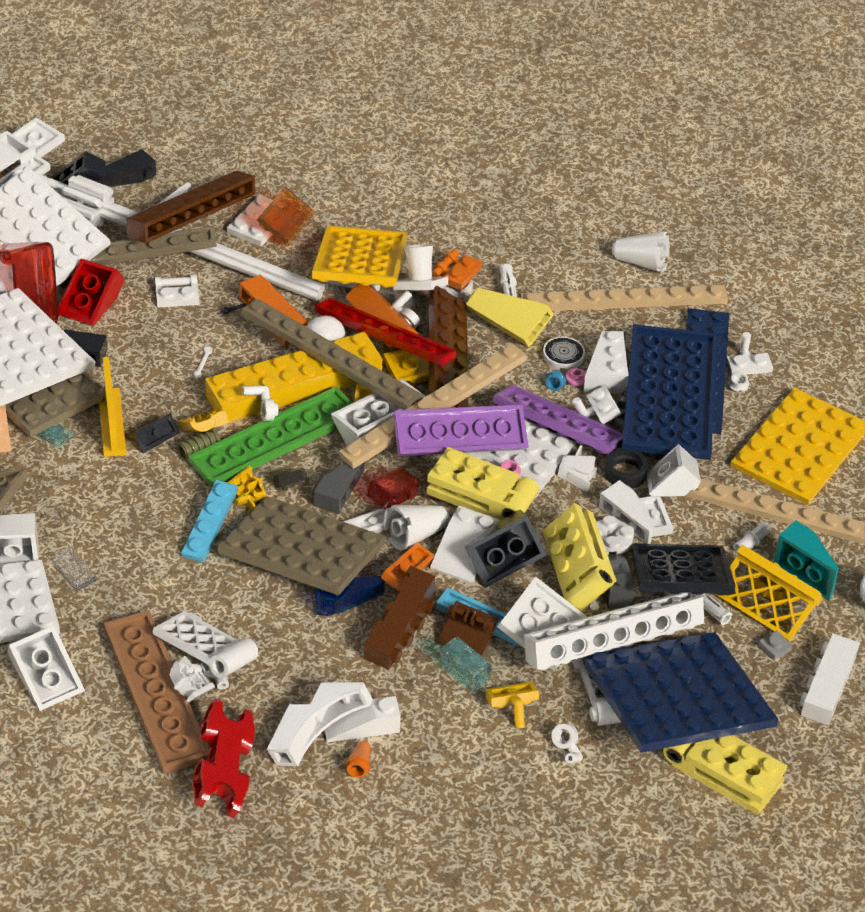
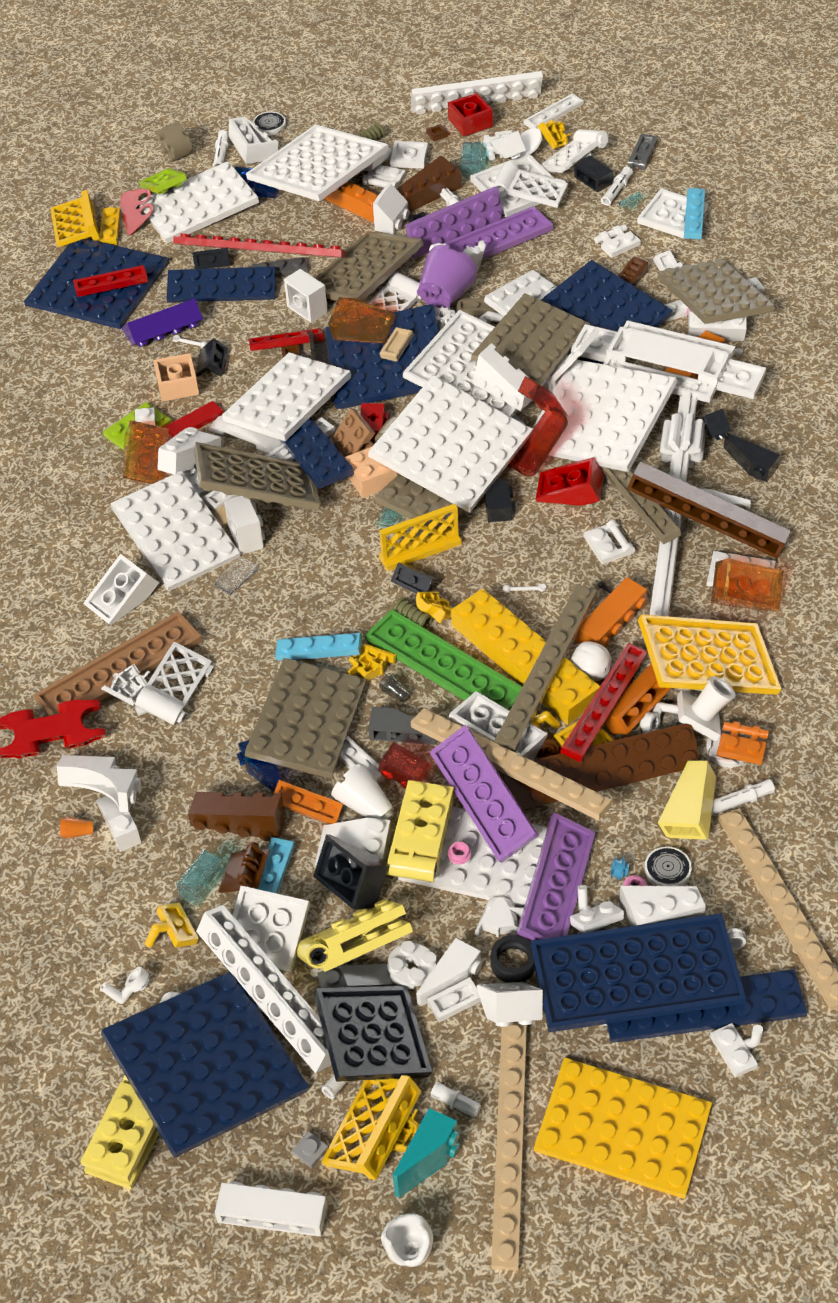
camera: 80 degrees right, 5 degrees up
white plate [242,386,278,421] -> none
white plate [728,373,749,392] -> none

